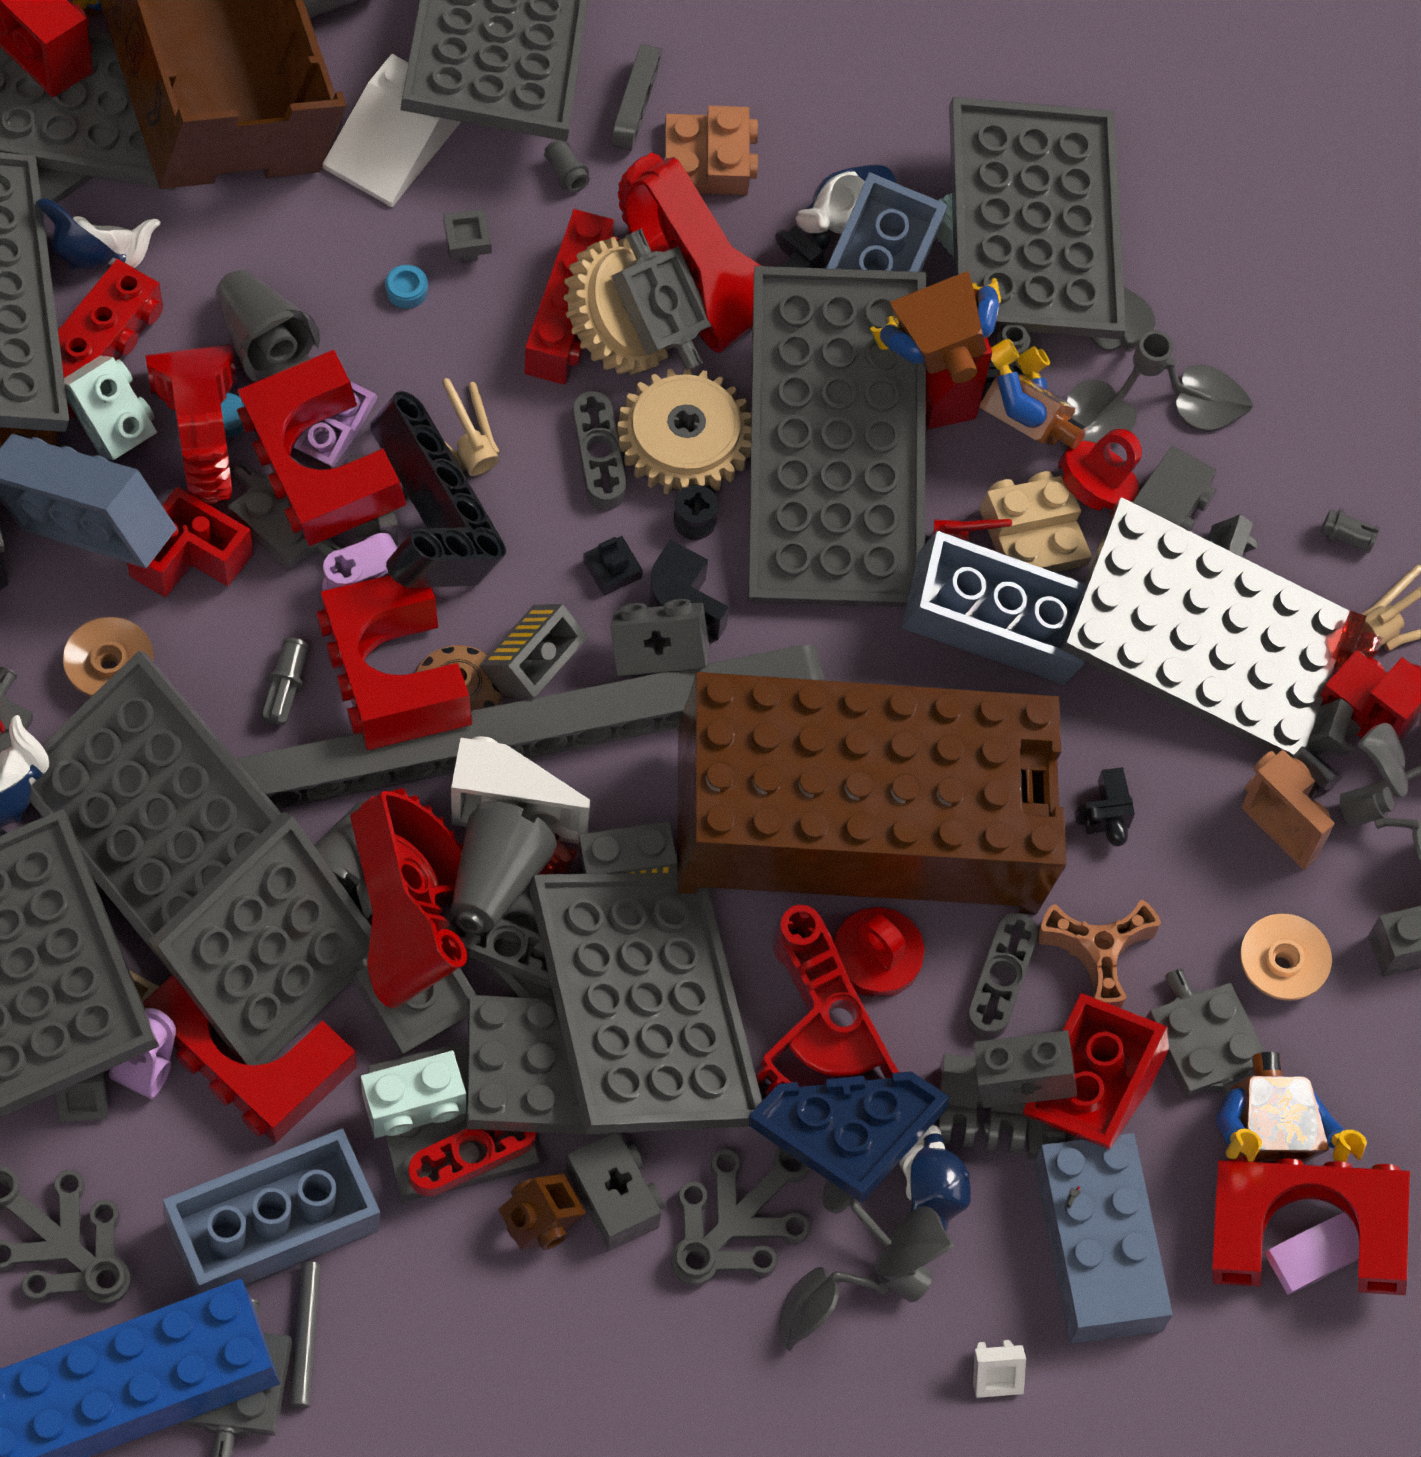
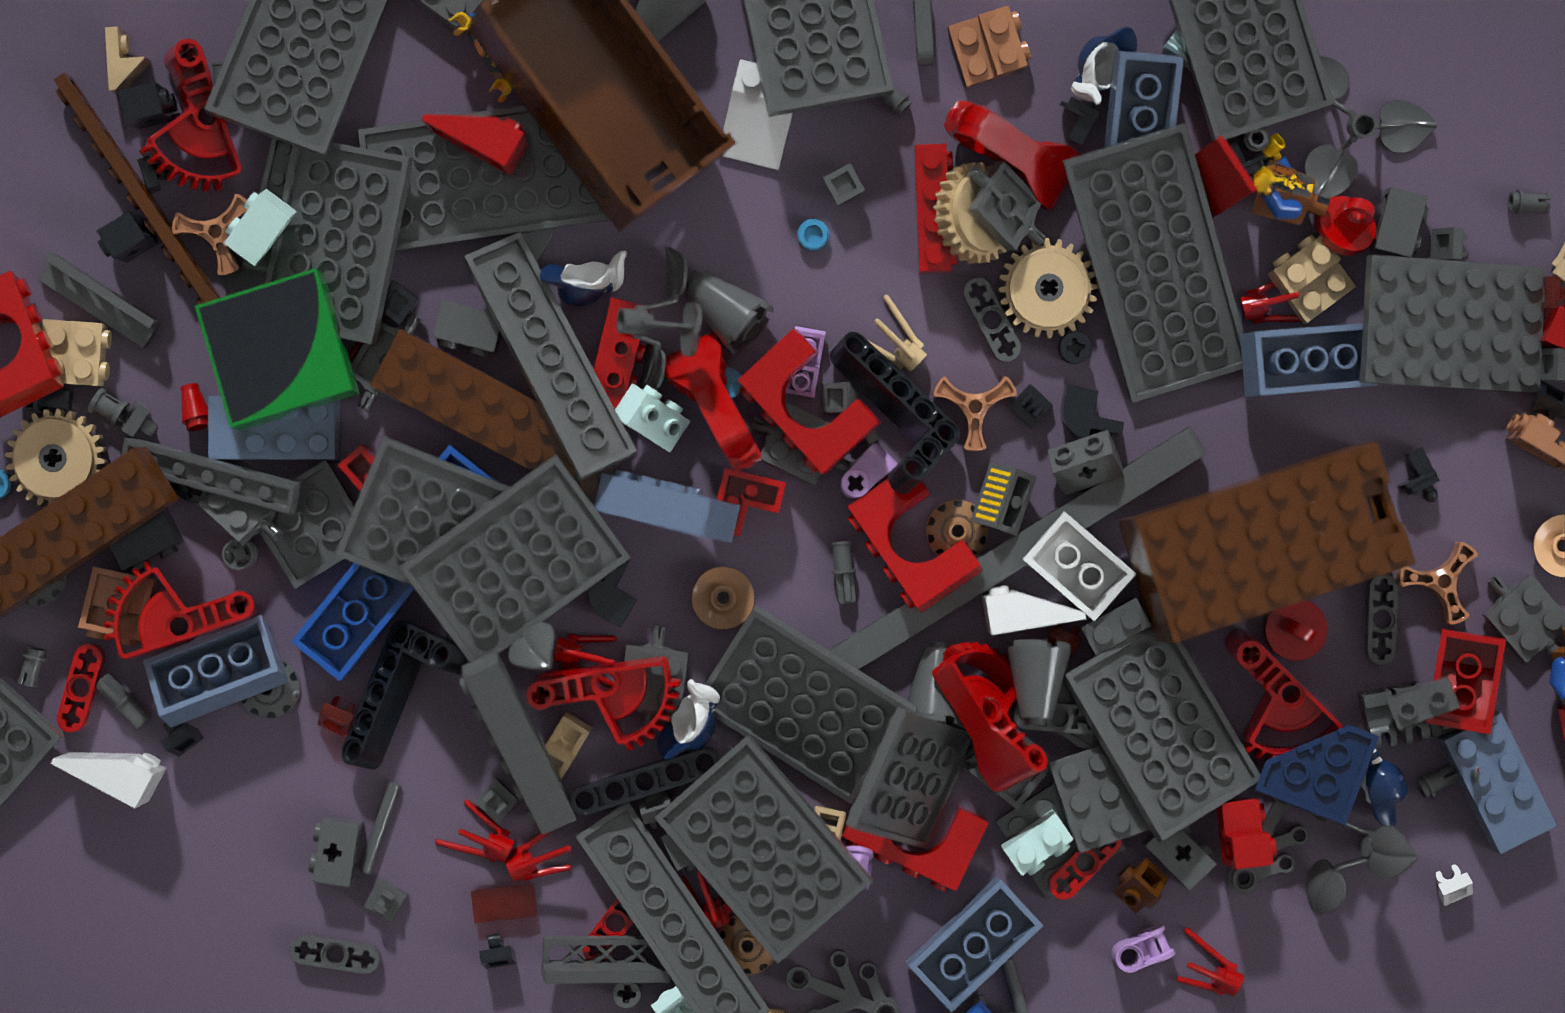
camera: 10 degrees left, 25 degrees up
dark orange torso [870,271,1001,383] -> none
none -> dark grey plant [616,246,702,390]
none -> nougat piece [932,376,1017,451]
none -> white slope [1023,511,1136,621]
none -> lavender piece [1111,924,1175,973]
none -> red plant [1176,928,1244,997]
none -> red brick [1216,797,1277,869]
none -> dark grey pin [1416,764,1459,798]

